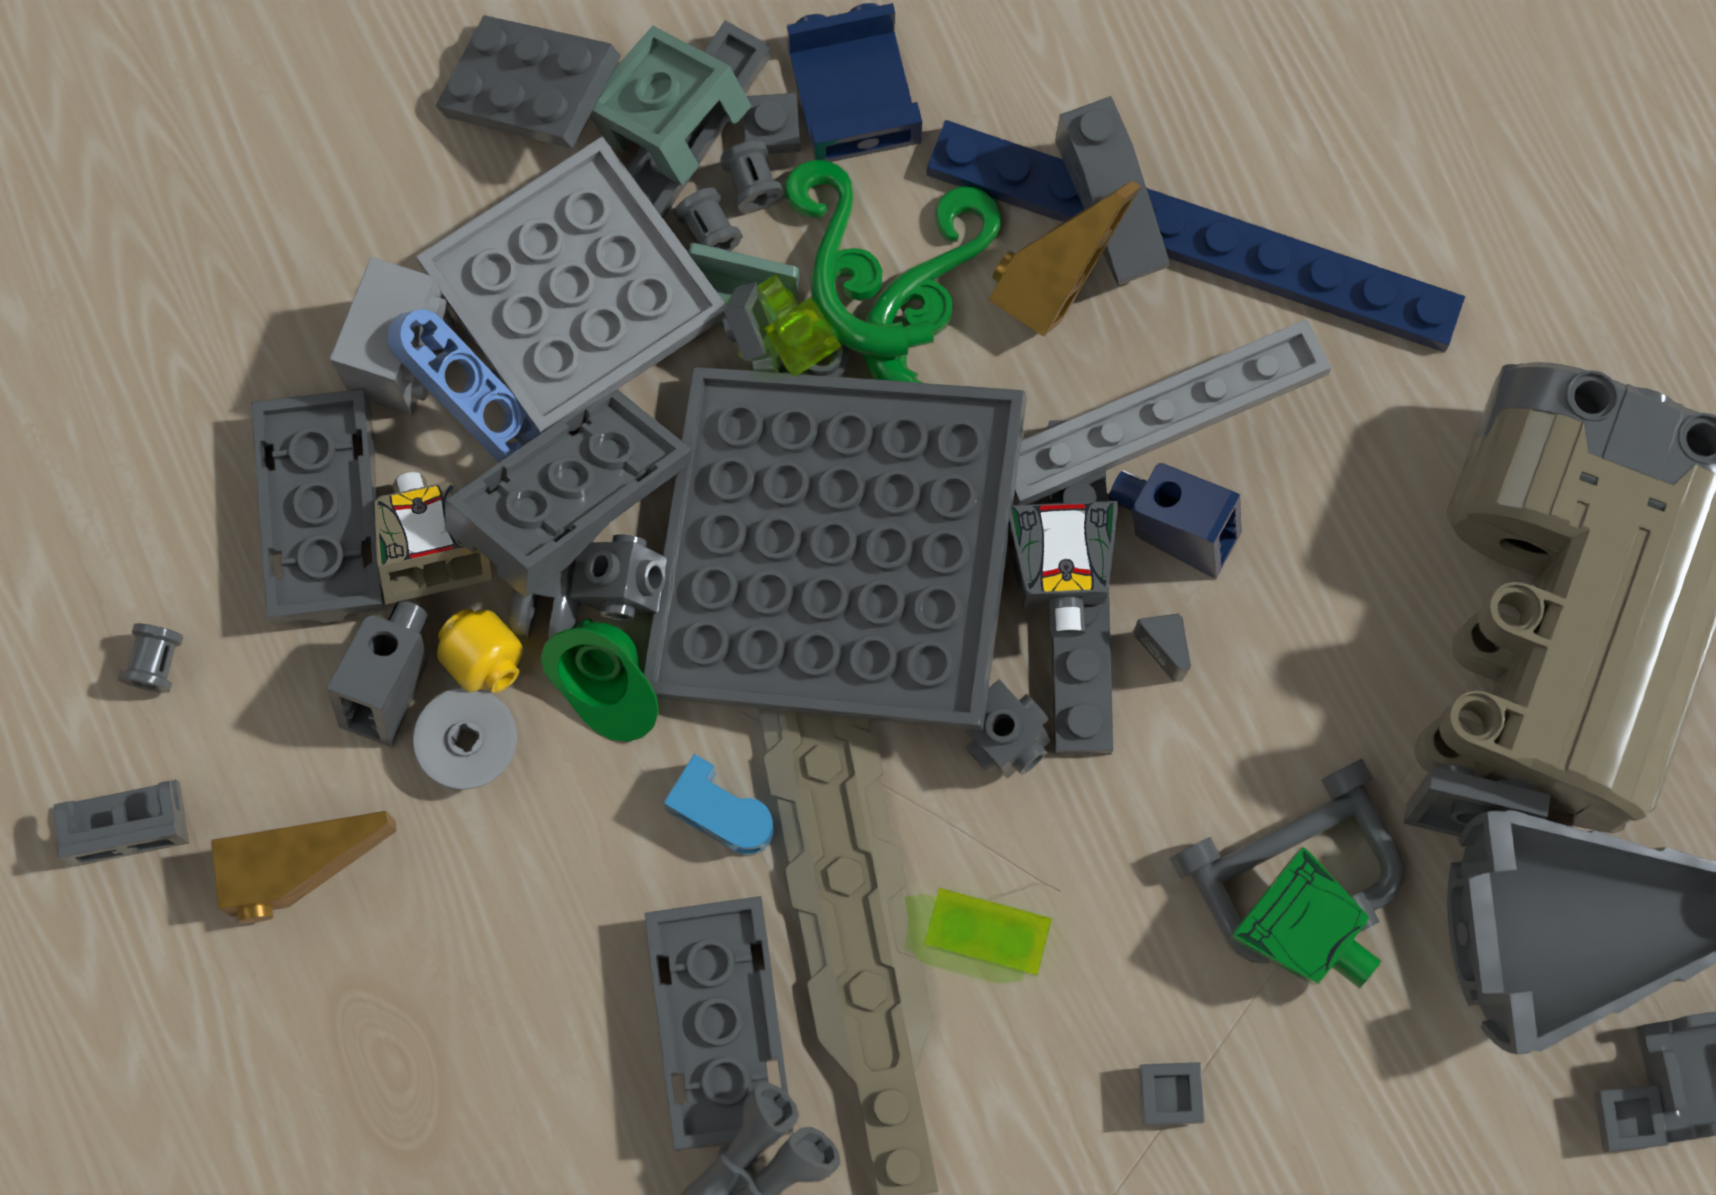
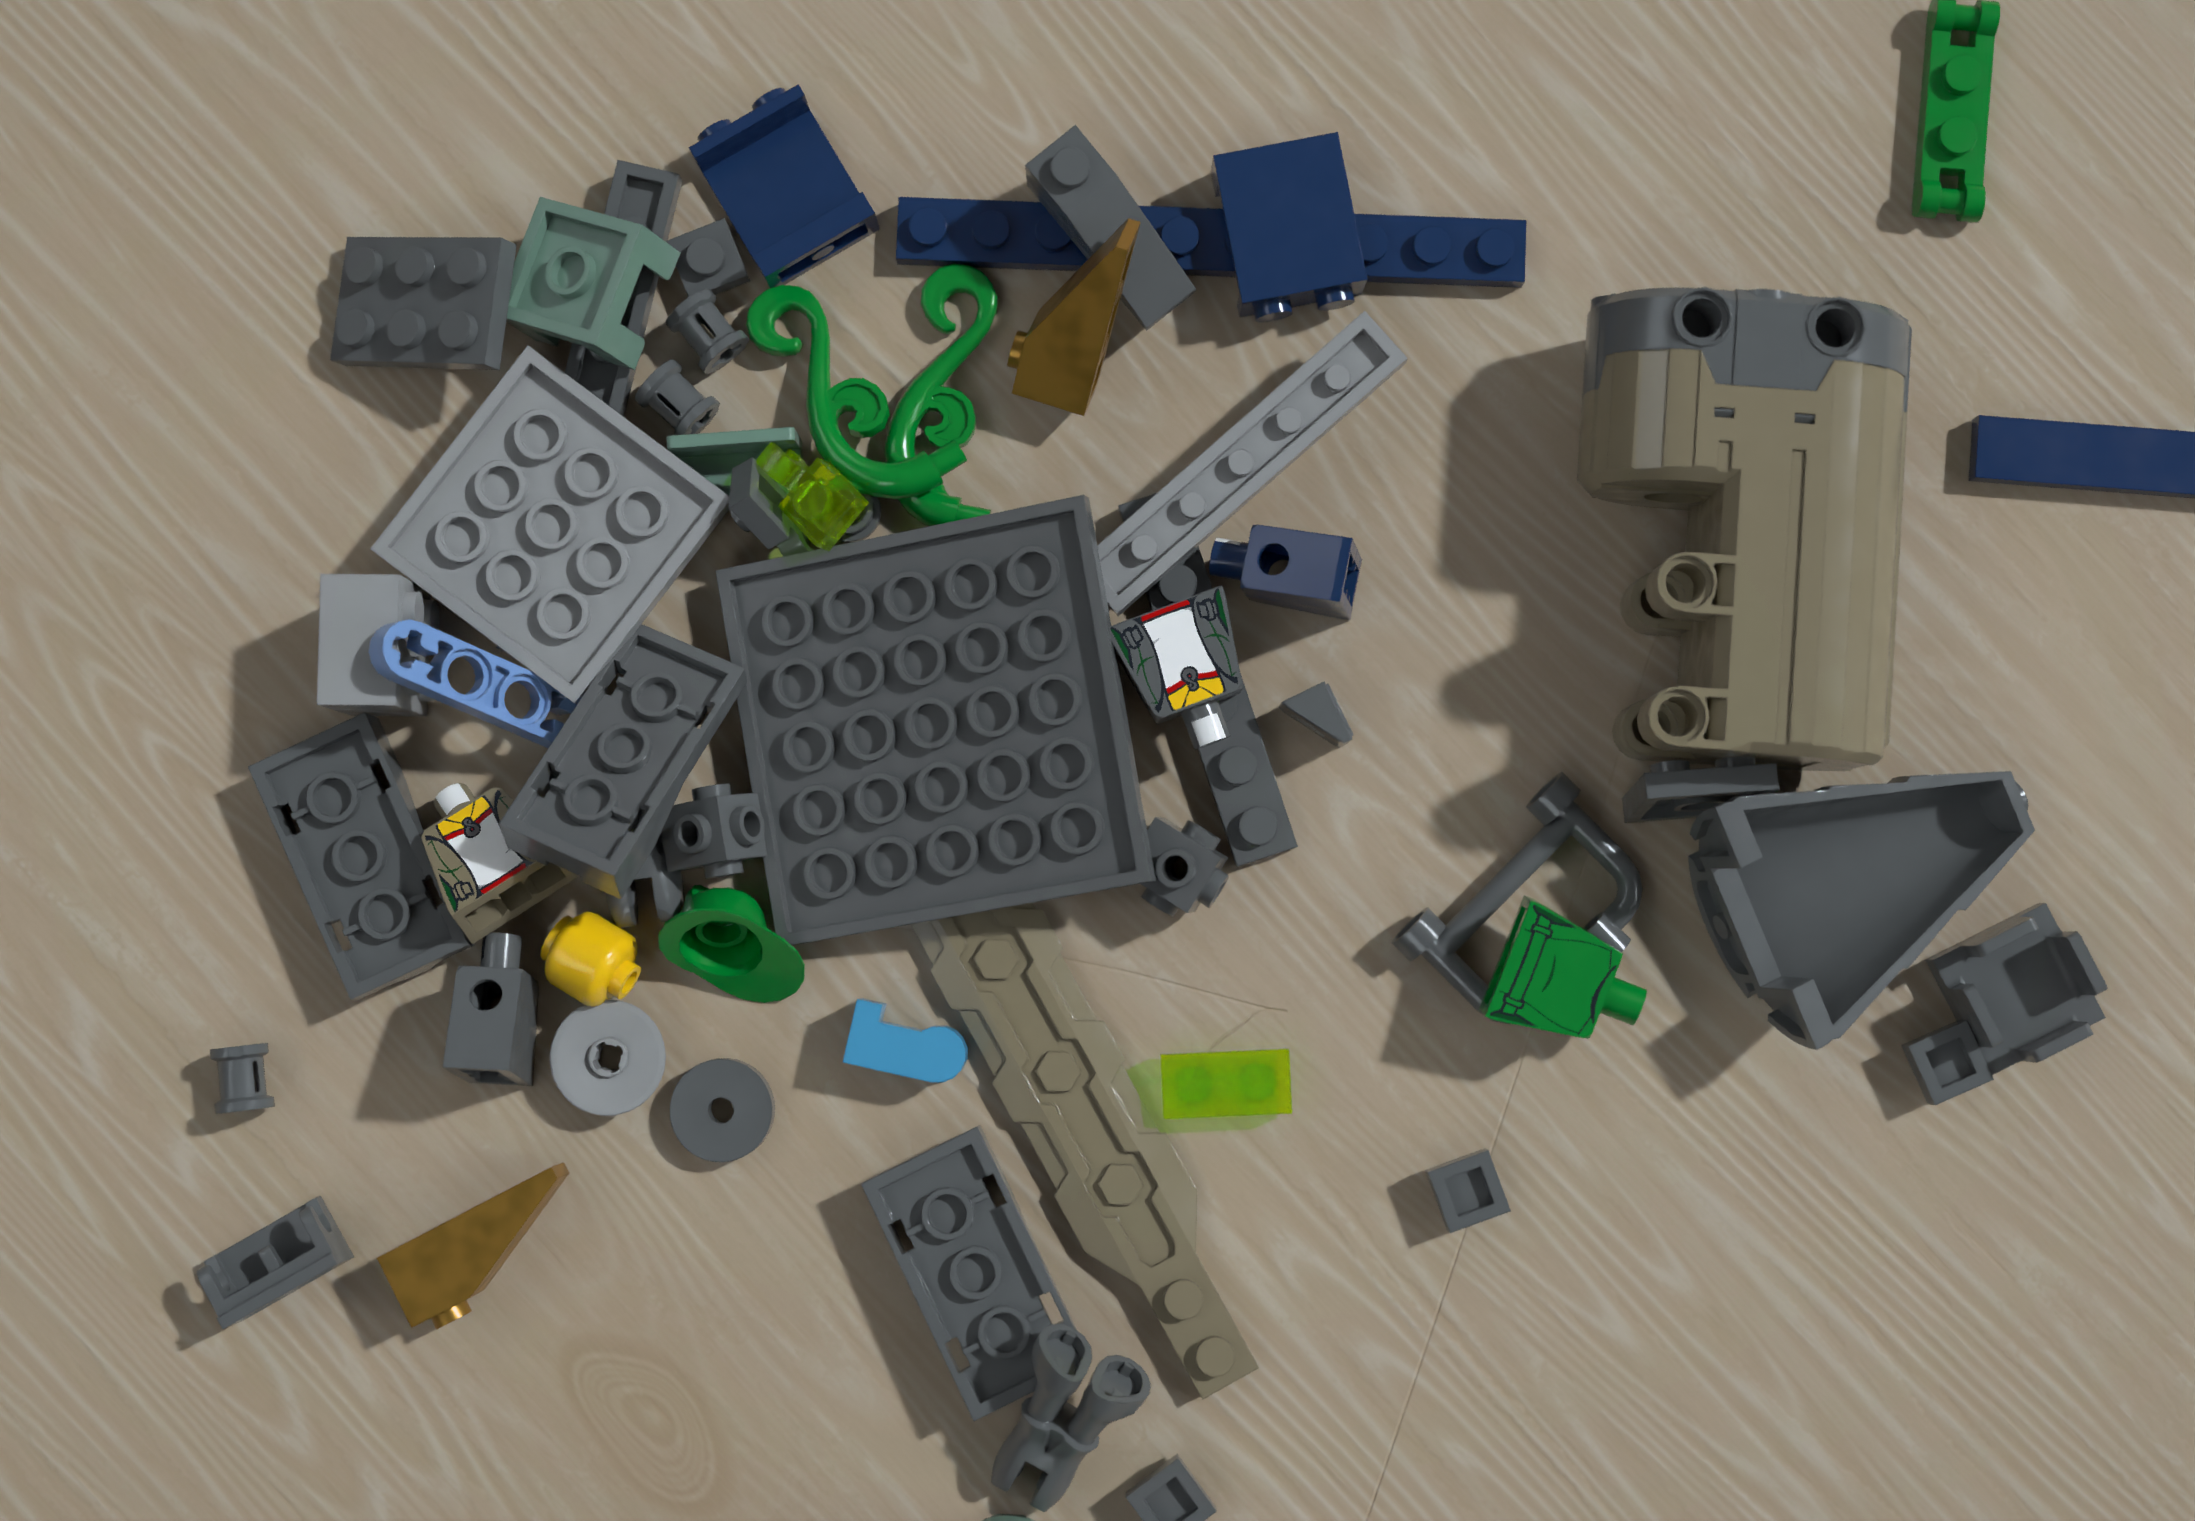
camera: 15 degrees left, 10 degrees up
none -> dark grey piece [670,1058,775,1162]
none -> dark blue panel [1211,132,1368,322]

